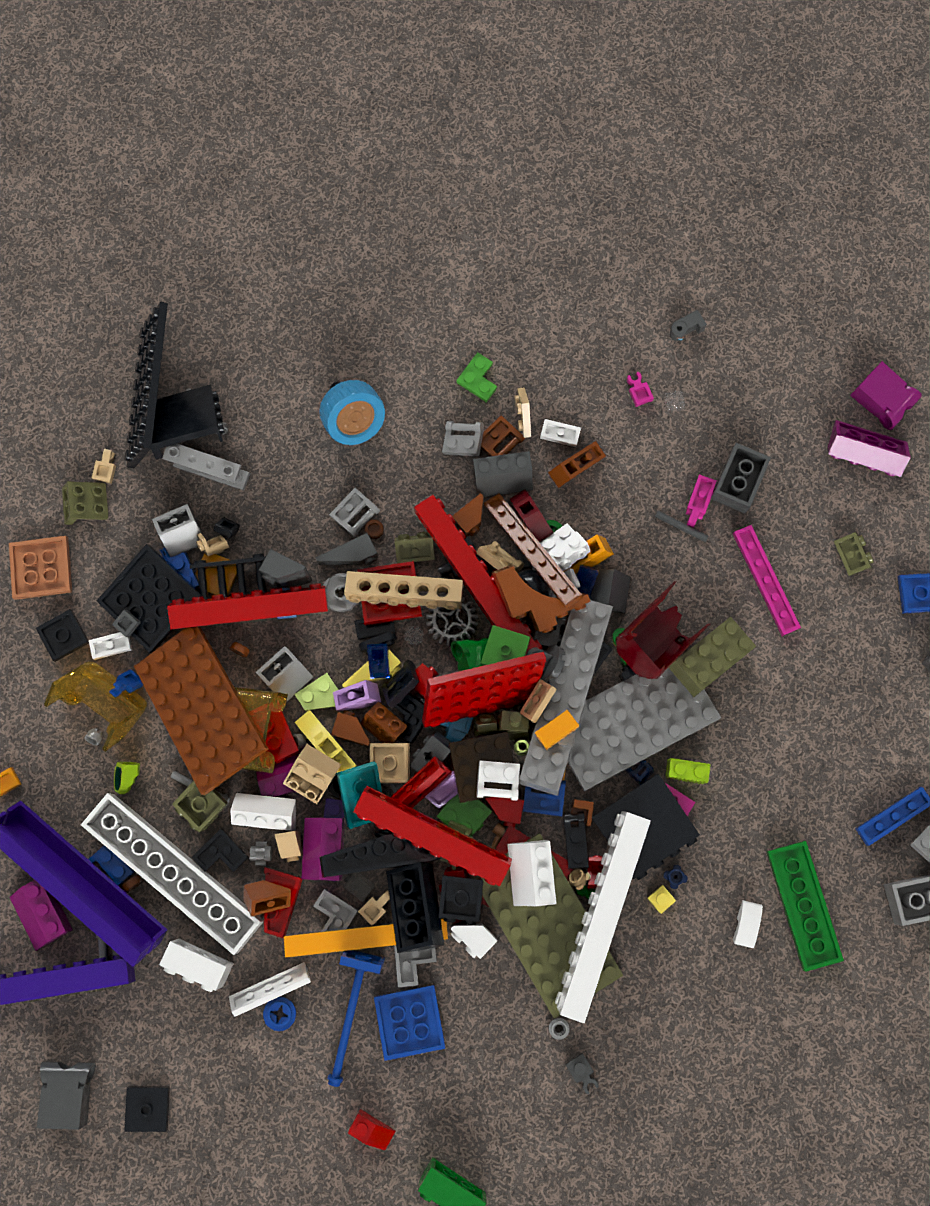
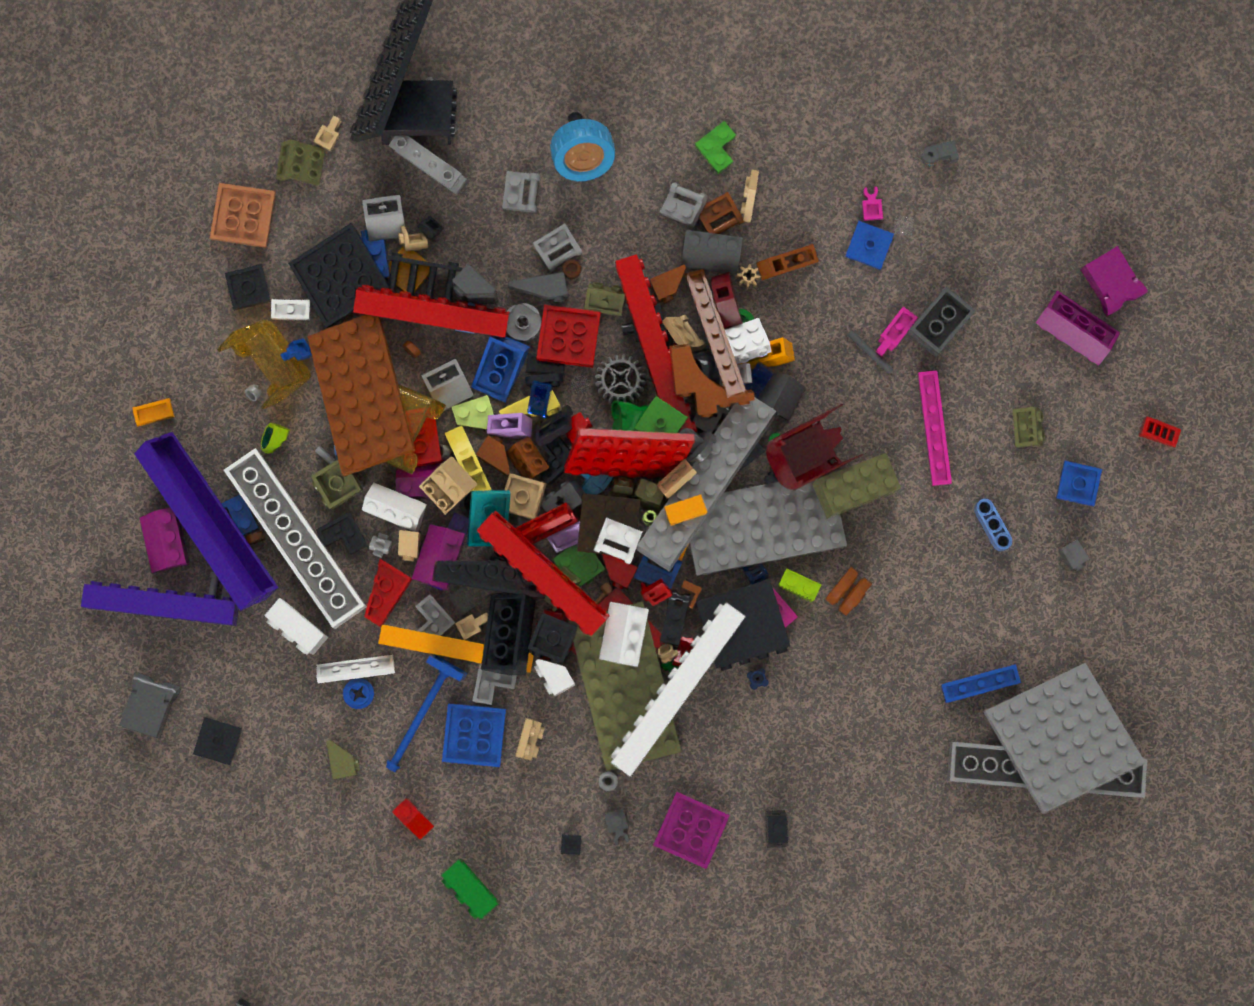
camera: 15 degrees right, 5 degrees up
dark grey plate [112,610,141,637] -> none
dark orange slope [243,880,291,917] -> none
tan brick [344,571,464,610] -> none
white plate [540,419,581,447] -> none
light yellow plate [647,885,676,914] -> none
white slope [733,900,763,948] -> none
green plate [766,841,844,972] -> none
none -> olive slope [326,740,360,779]
none -> blue slope [471,335,530,403]
none -> light grey plate [502,171,540,213]
none -> tan plate [516,718,545,761]
none -> black plate [561,834,581,855]
none -> red bracket [640,578,673,606]
none -> magenta plate [653,792,730,869]
none -> tan gear [737,264,761,289]
none -> black torso [765,810,788,848]
none -> dark orange wheel [825,567,872,616]
none -> blue plate [845,221,894,270]
none -> medium blue beam [974,499,1012,551]

